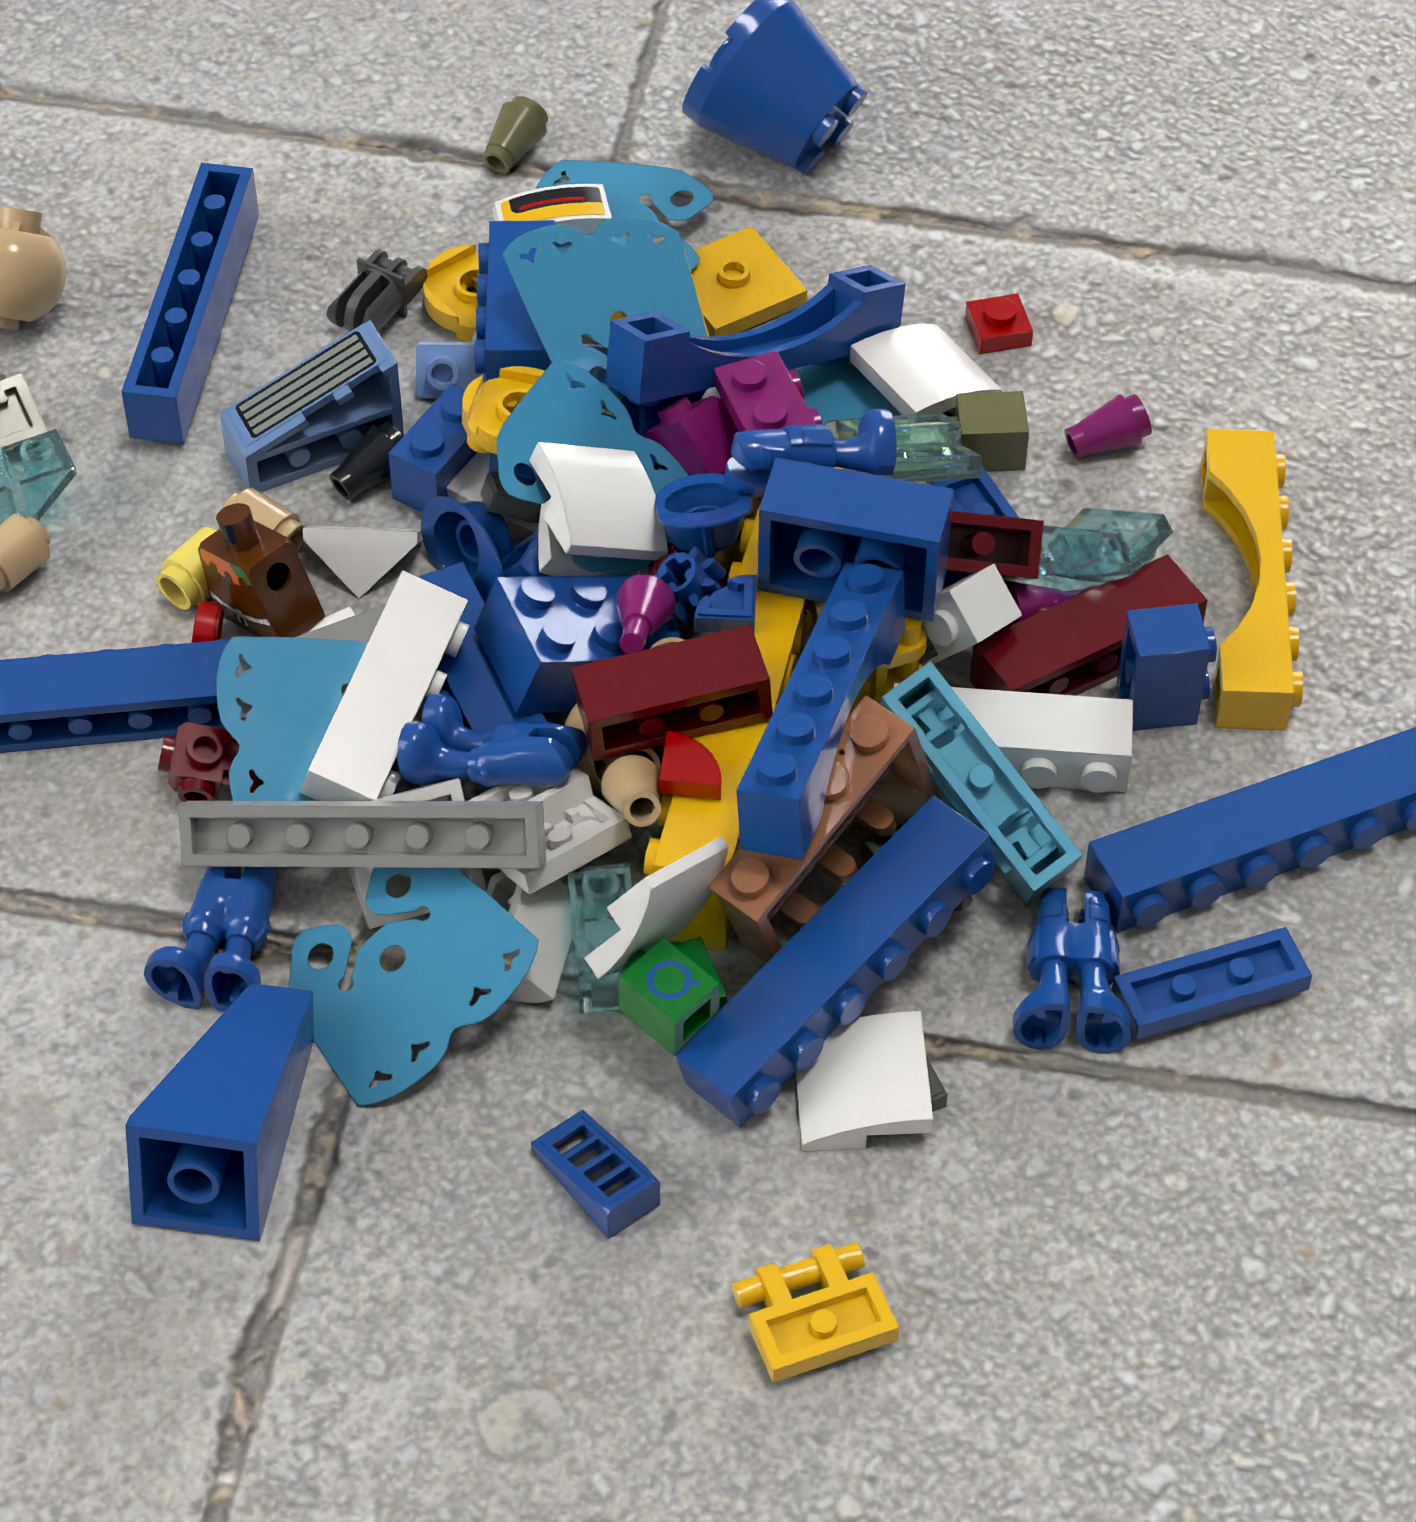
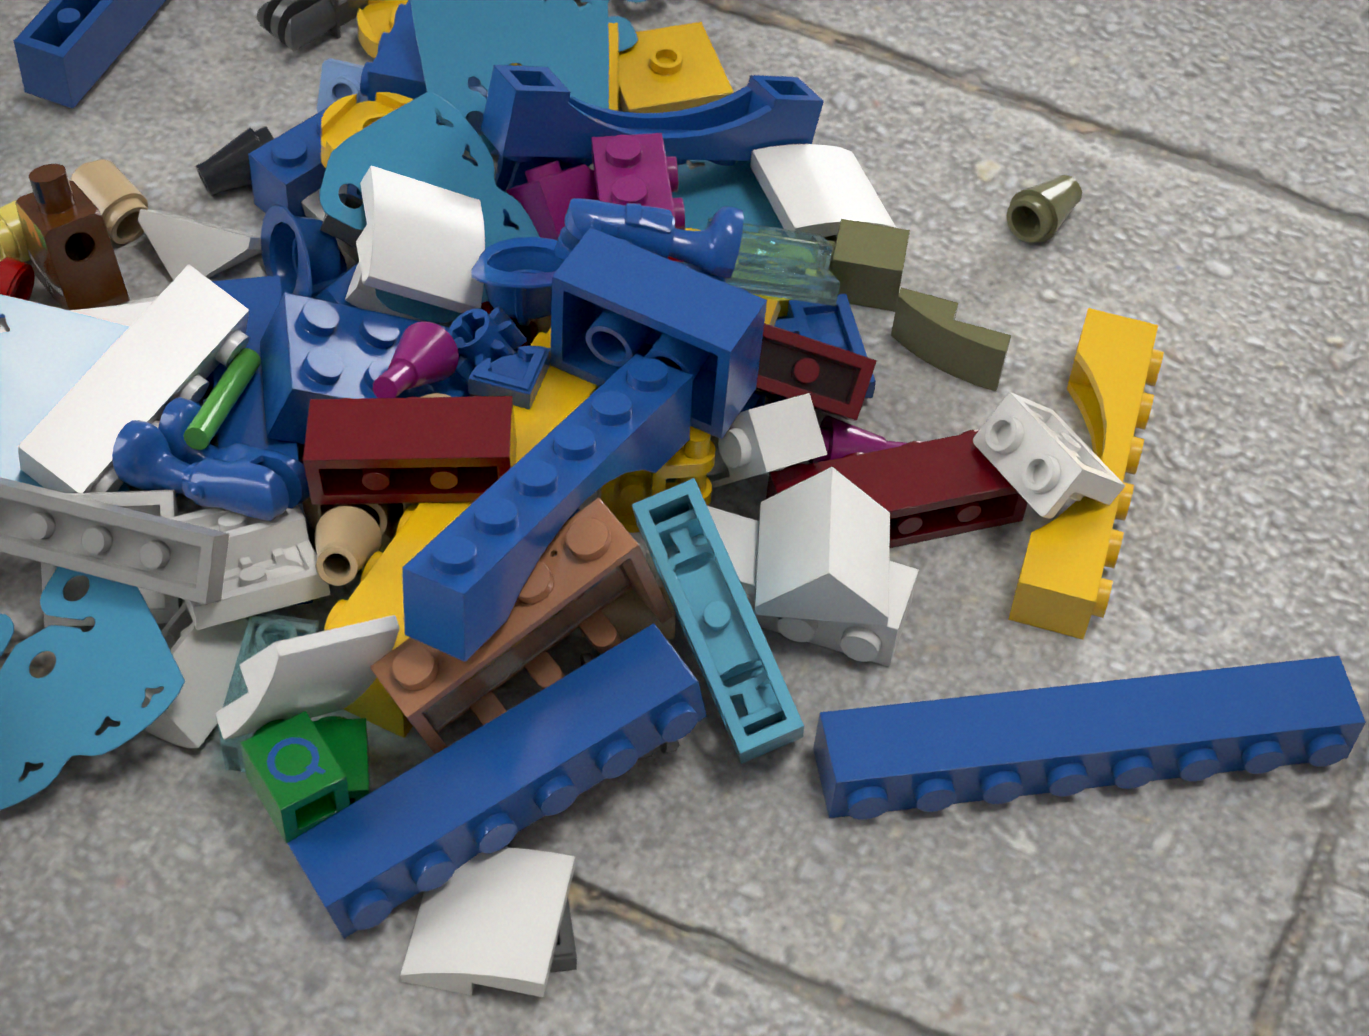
camera: 10 degrees right, 0 degrees up
medium blue wedge [220,320,404,492] -> none
blue slope [531,1109,660,1239] -> none
red tile [659,731,722,799] -> none
red plate [965,293,1033,354] -> none
blue piece [1012,888,1132,1054] -> none
clear light blue slope [1039,508,1173,582] -> none
magenta cone [1064,394,1152,460] -> none
blue plate [1111,927,1313,1040] -> none
blue brick [1116,603,1217,731] -> none
none -> bright green piece [184,348,261,450]
none -> white slope [754,467,890,626]
none -> olive slope [891,287,1011,391]
none -> white bracket [973,392,1125,519]
none -> olive cone [1006,175,1082,243]

